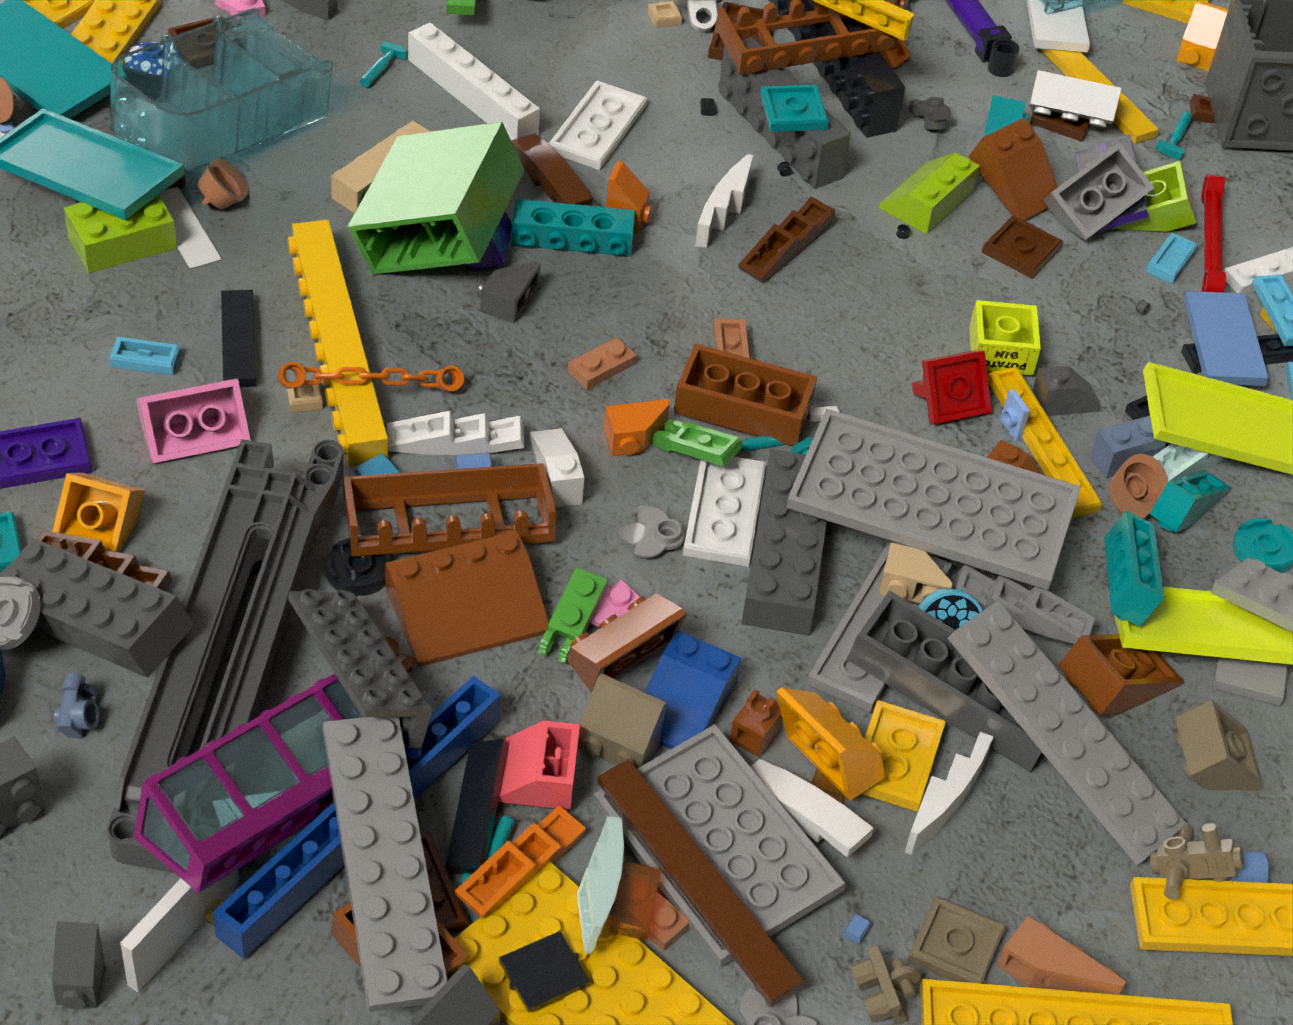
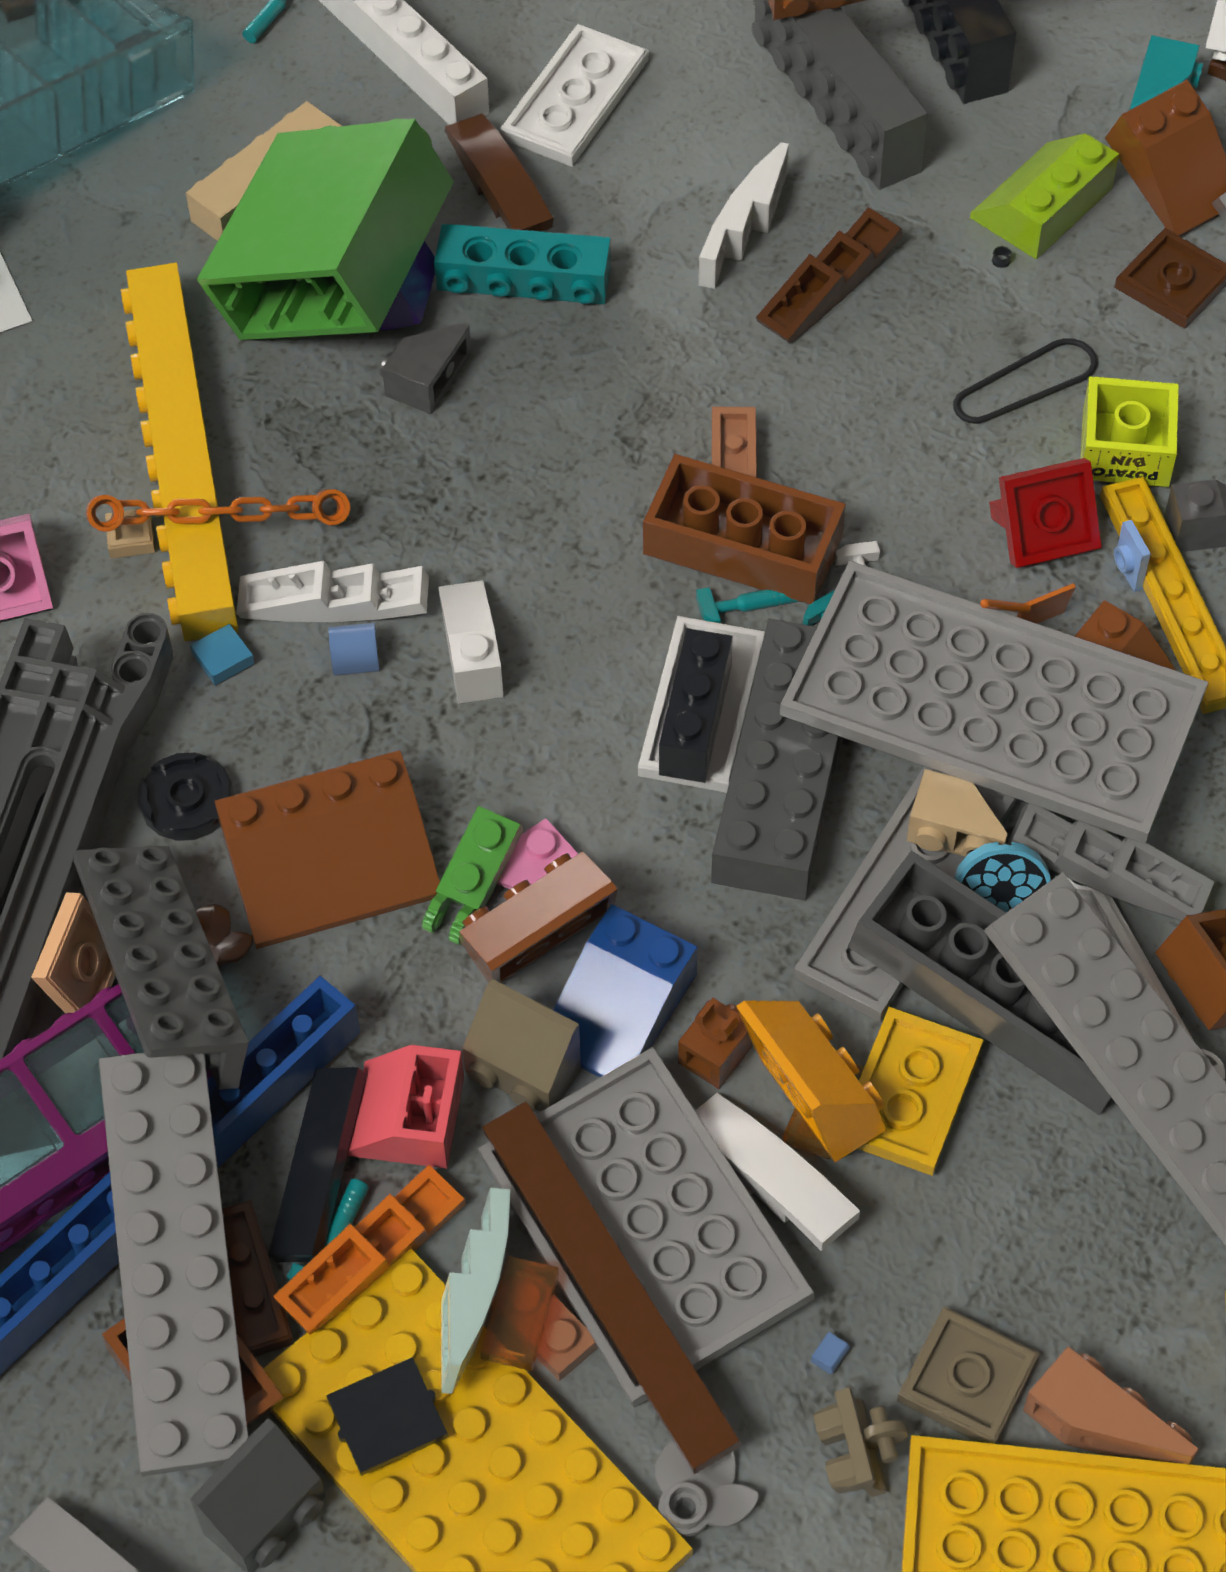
camera: 10 degrees right, 10 degrees up
nougat piece [198,158,249,210] -> none
black tile [221,289,256,387] -> none
dark orange window [343,463,556,557] -> none
nougat plate [567,337,637,389] -> none
orange slope [604,399,670,456] -> none
orange slope [606,161,652,233] -> none
light grey plate [617,505,684,558] -> none
bright green hinge [652,419,742,467] -> none
black piece [700,98,715,116] -> none
teal tile [760,84,829,132] -> none
black piece [777,161,792,177] -> none
white slope [905,732,994,855] -> none
dark grey plate [908,97,951,130] -> none
none -> light nougat tile [31,892,116,1013]
none -> black brick [659,628,733,783]
none -> black piece [953,338,1097,424]
none -> orange piece [980,583,1076,624]

